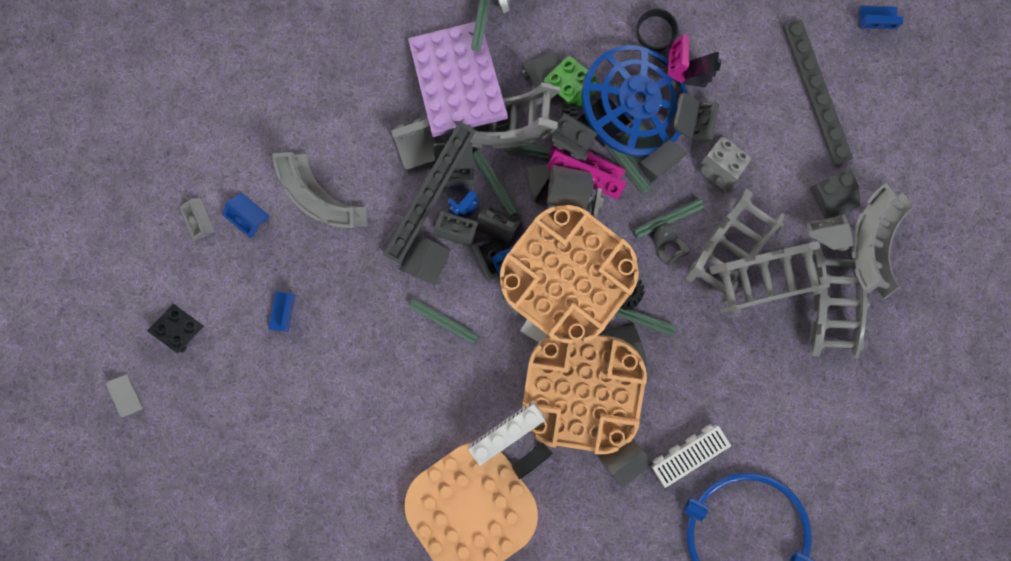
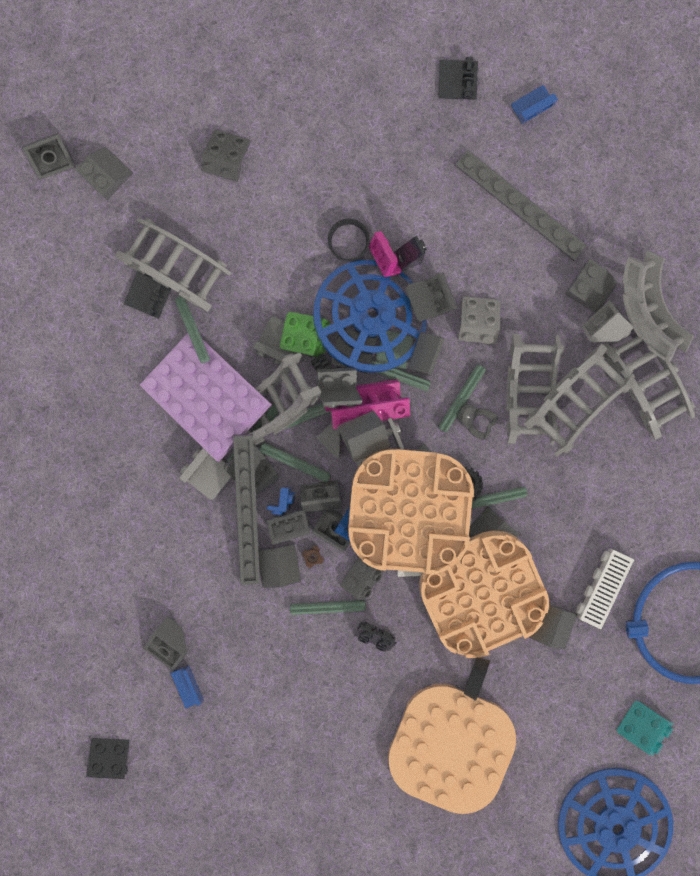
camera: 30 degrees left, 5 degrees up
light grey slope [106,374,143,418] -> none
light grey slope [179,198,214,241] -> none
blue panel [222,193,269,238] -> none
light grey fence [272,152,368,228] -> none
white brick [468,400,545,466] -> none
none -> dark grey slope [143,616,187,671]
none -> reddish brown plate [302,546,324,568]
none -> dark grey bracket [340,557,384,601]
none -> black hinge [354,622,397,652]

